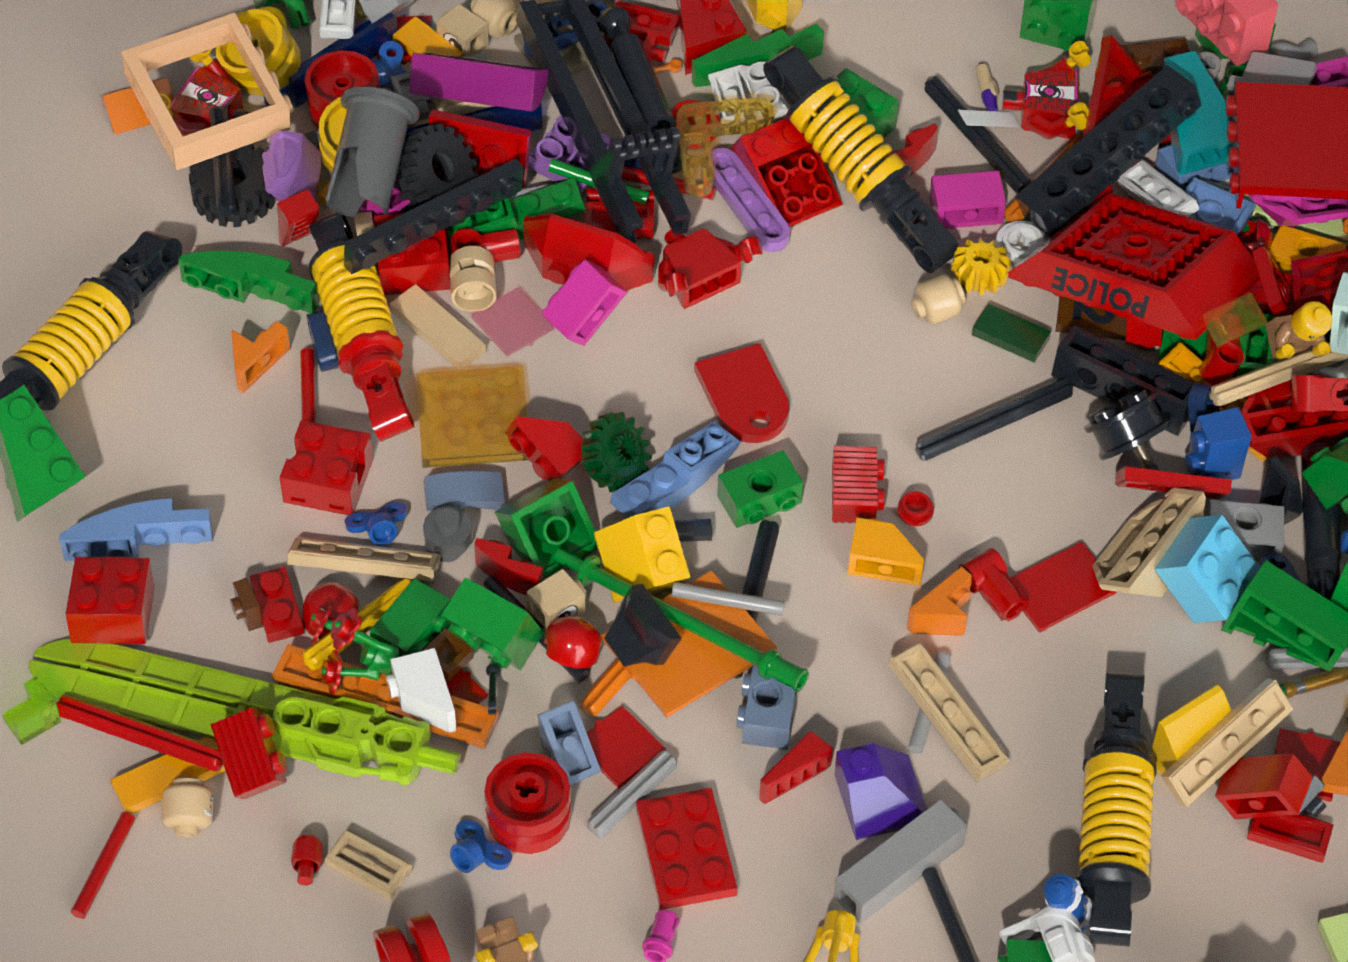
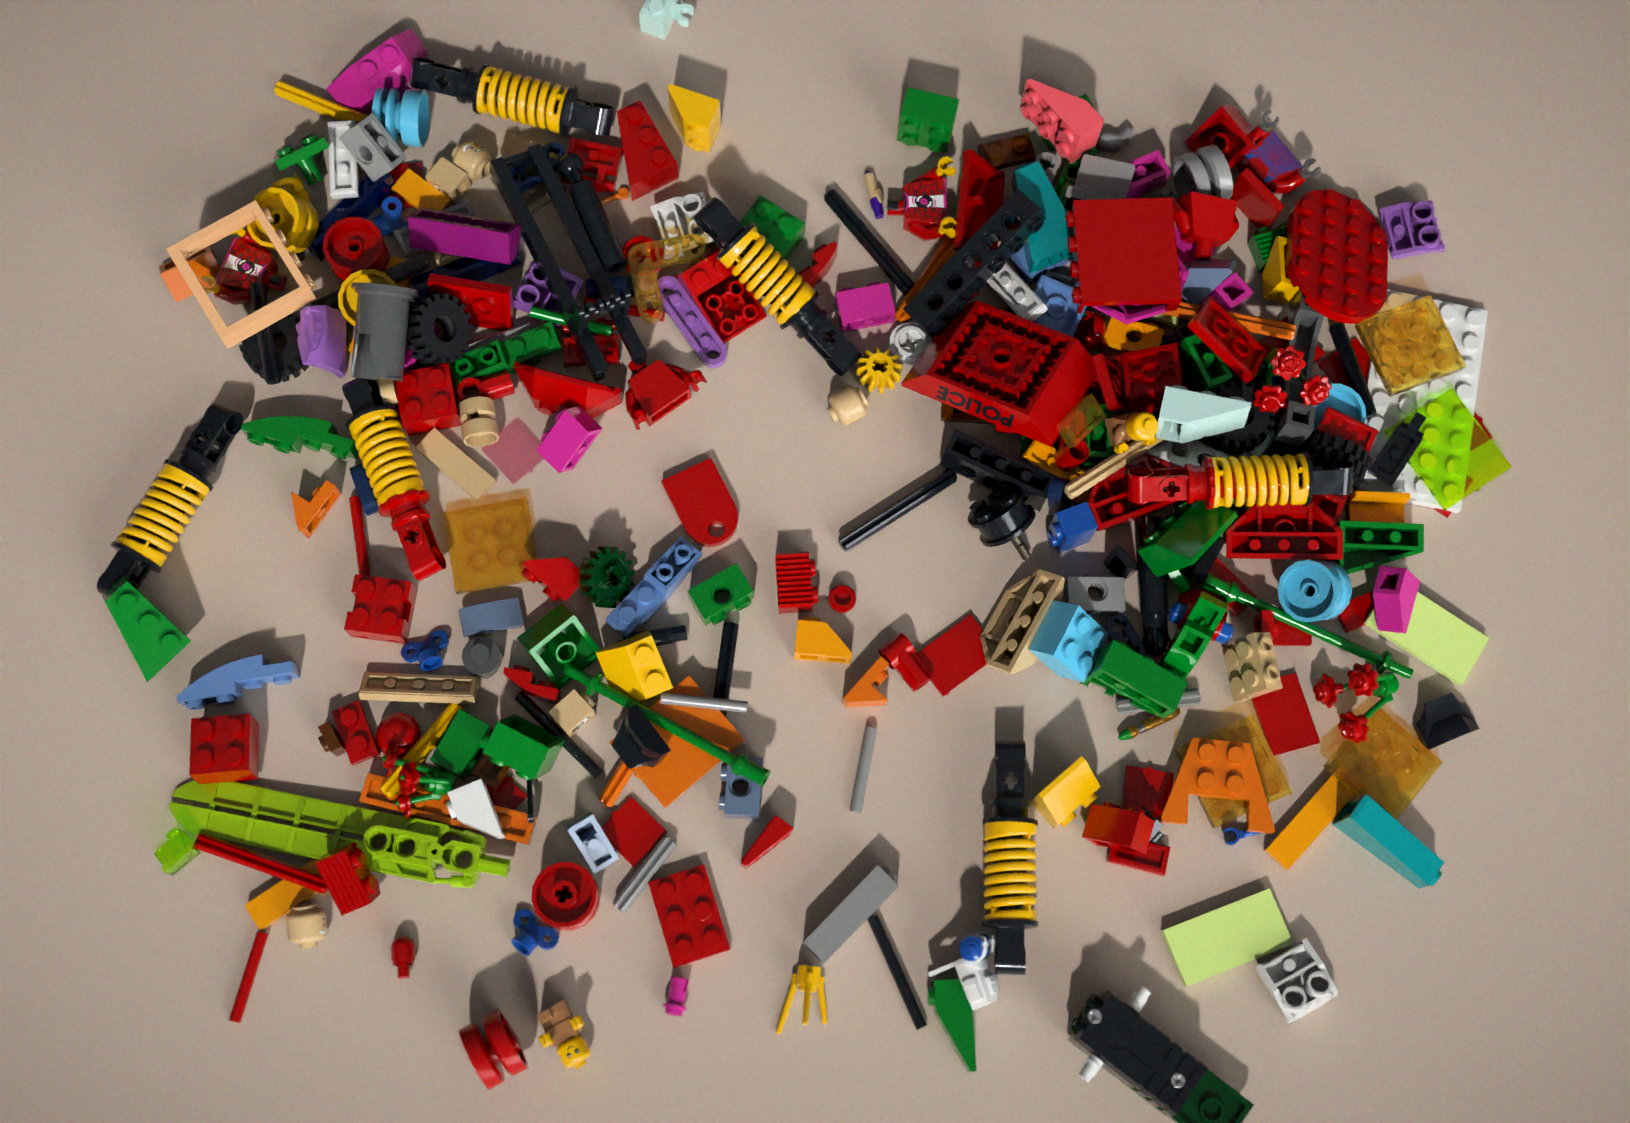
camera: 10 degrees left, 20 degrees up
red slope [277,189,319,247] -> none
tan tile [325,829,413,901] -> none
black plate [343,159,524,275] -> none
red hair [544,616,601,668] -> none
green slope [692,24,824,87] -> none
dark purple slope [834,743,927,840] -> none
tan tile [887,642,1010,782] -> none
white sticker [958,110,1021,127] -> none
dark green tile [972,304,1051,363] -> none
red tile [1115,466,1232,499] -> none
tan tile [1161,678,1294,807] -> none

